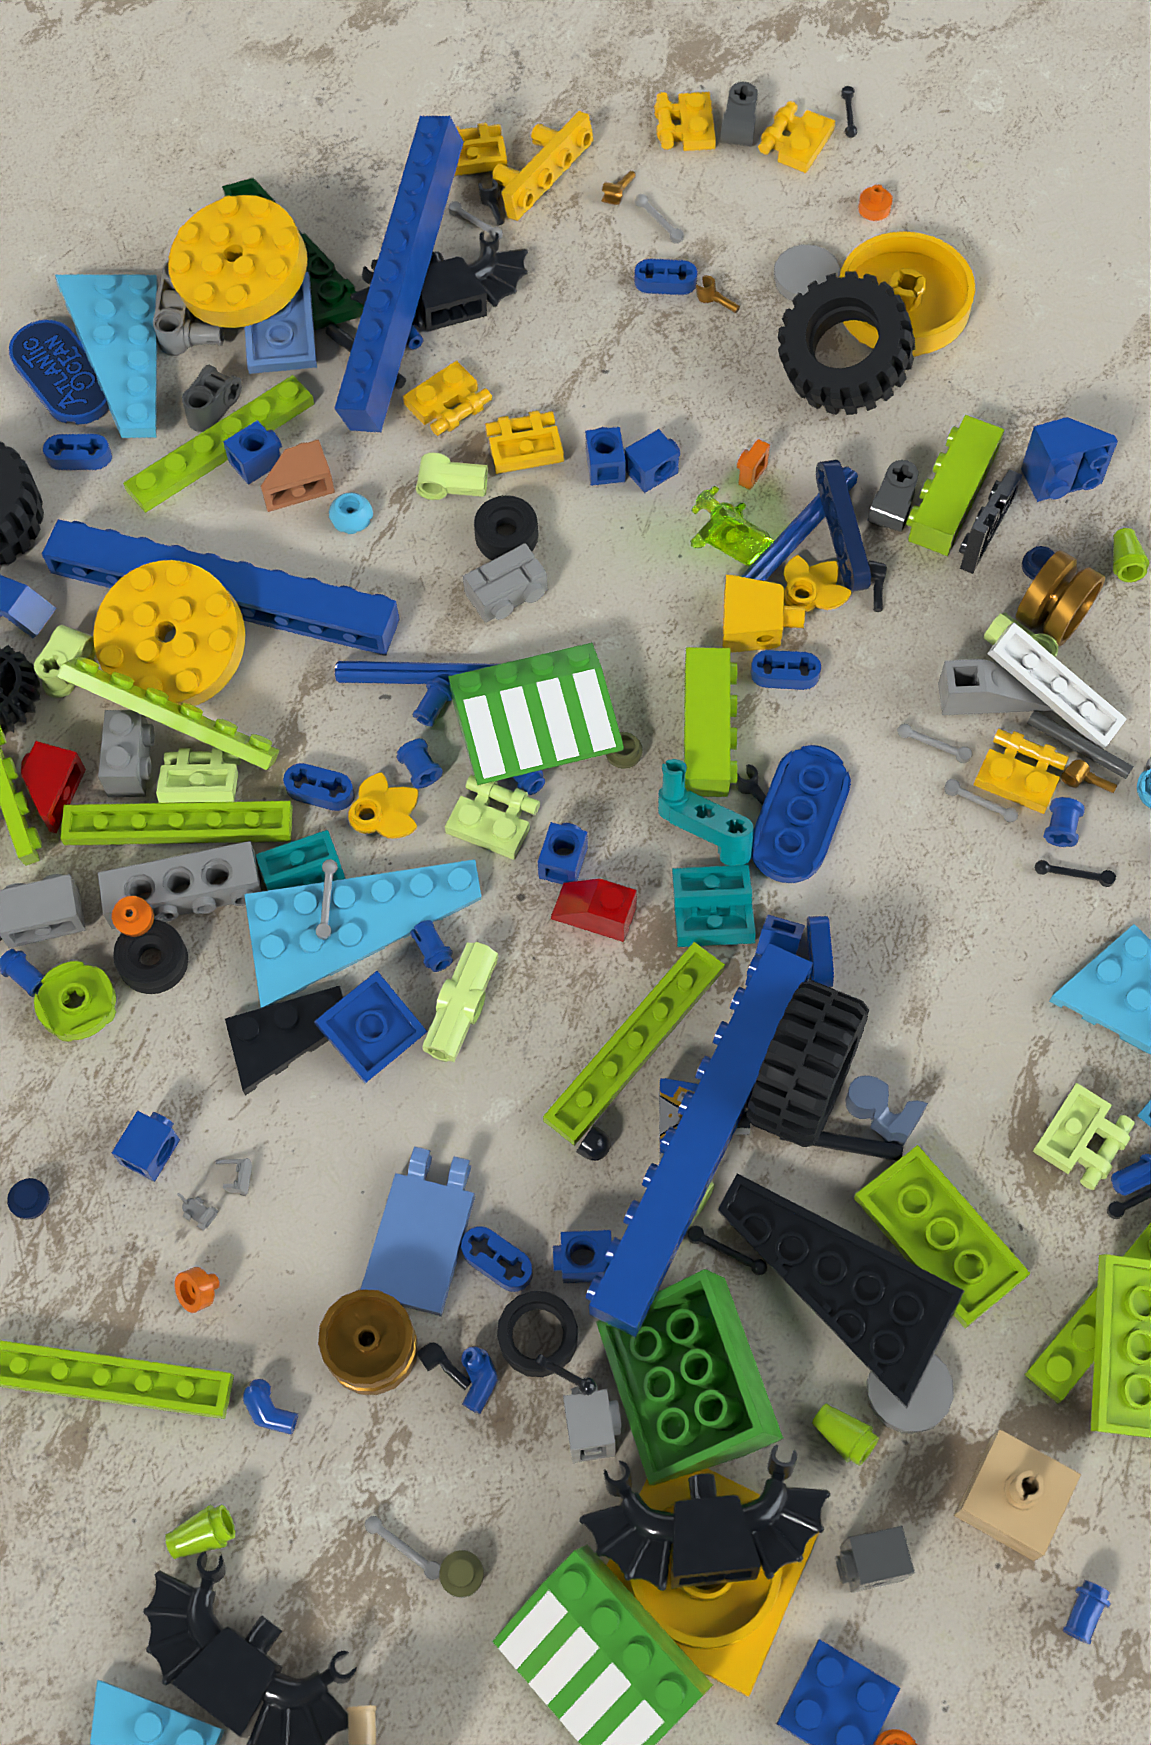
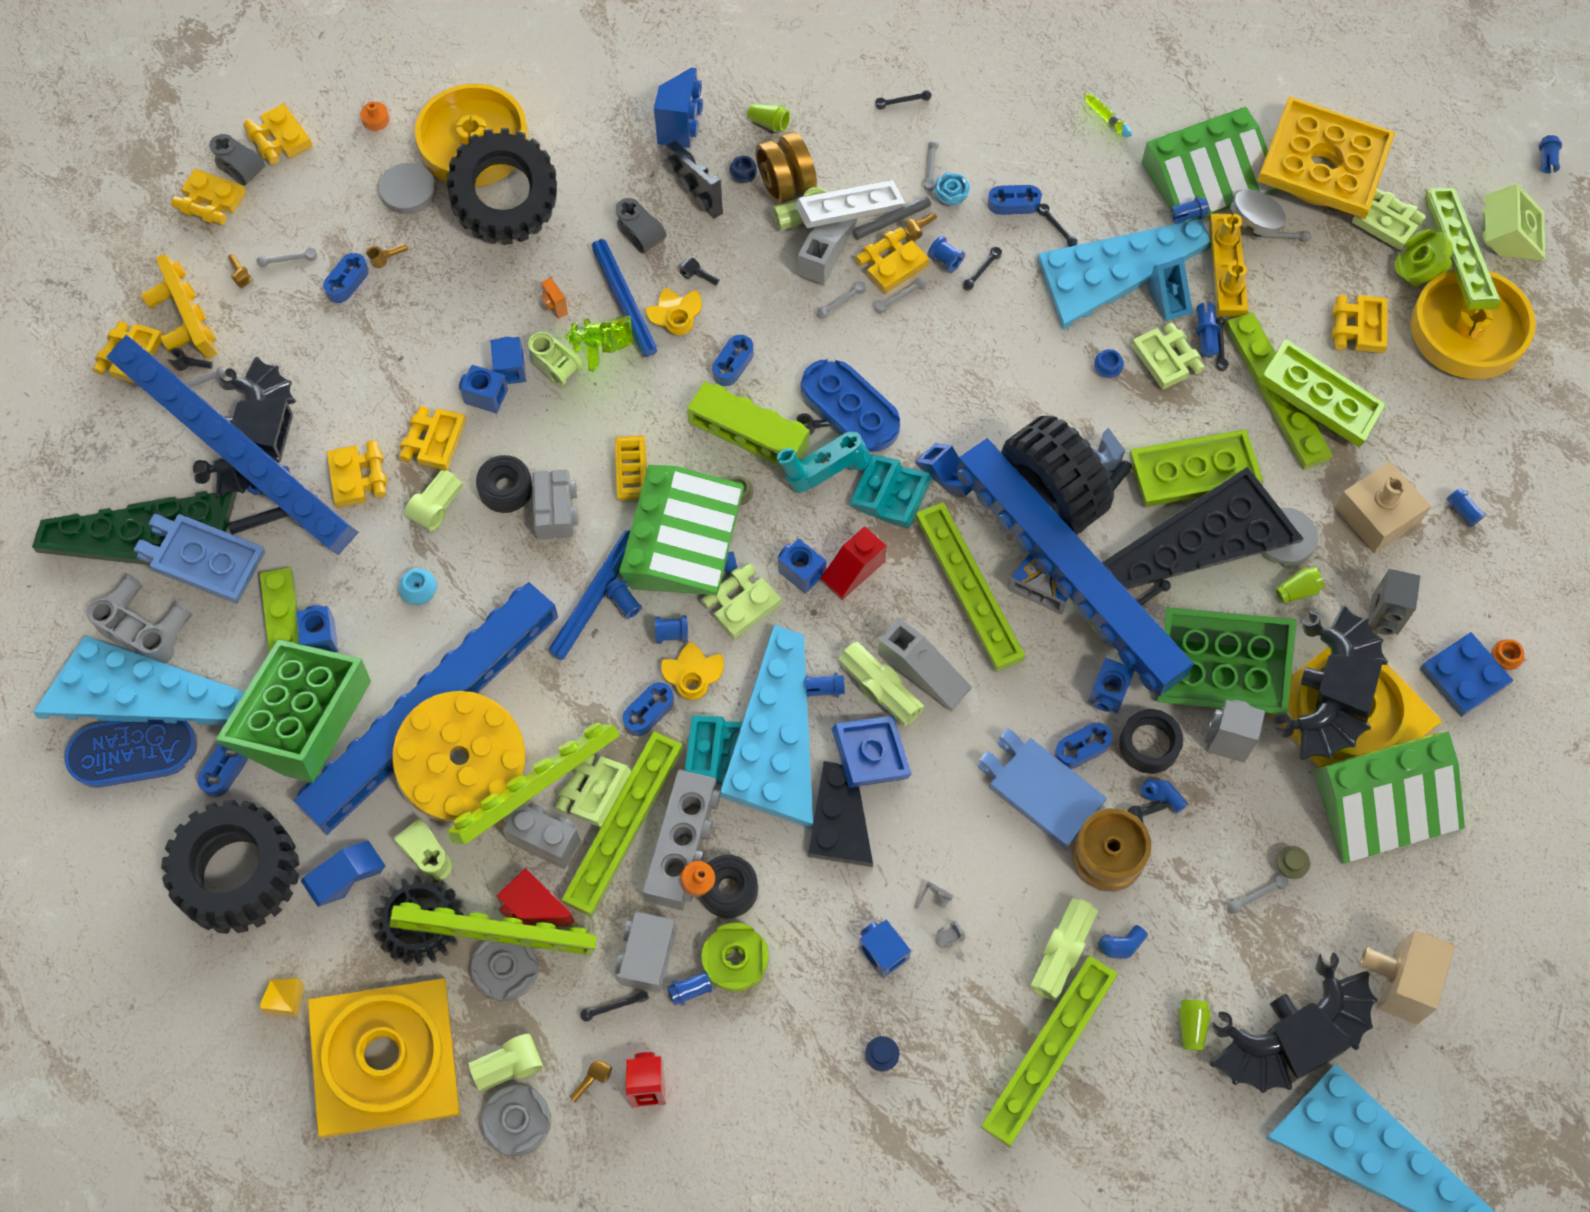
camera: 65 degrees left, 0 degrees up
yellow piece [168,195,307,328] -> none
orange tile [175,1267,220,1313] -> none
dark grey piece [182,364,242,432] -> none
nougat slope [261,439,335,512] -> none
light grey hinge [316,859,338,940] -> none
black hinge [534,1354,596,1395] -> none
black hinge [576,1124,610,1161] -> none
yellow torso [722,575,805,653] -> none
blue beam [807,916,834,987] -> none
dark blue beam [815,459,871,592] -> none
black hinge [841,86,857,138] -> none
lime brick [906,415,1005,556] -> none
none -> bright green slope [216,639,371,783]
none -> yellowish green piece [528,332,583,387]
none -> yellow slope [615,435,647,500]
none -> light grey slope [878,618,972,711]
none -> yellowish green piece [1030,898,1098,1001]
none -> blue plate [1094,349,1124,378]

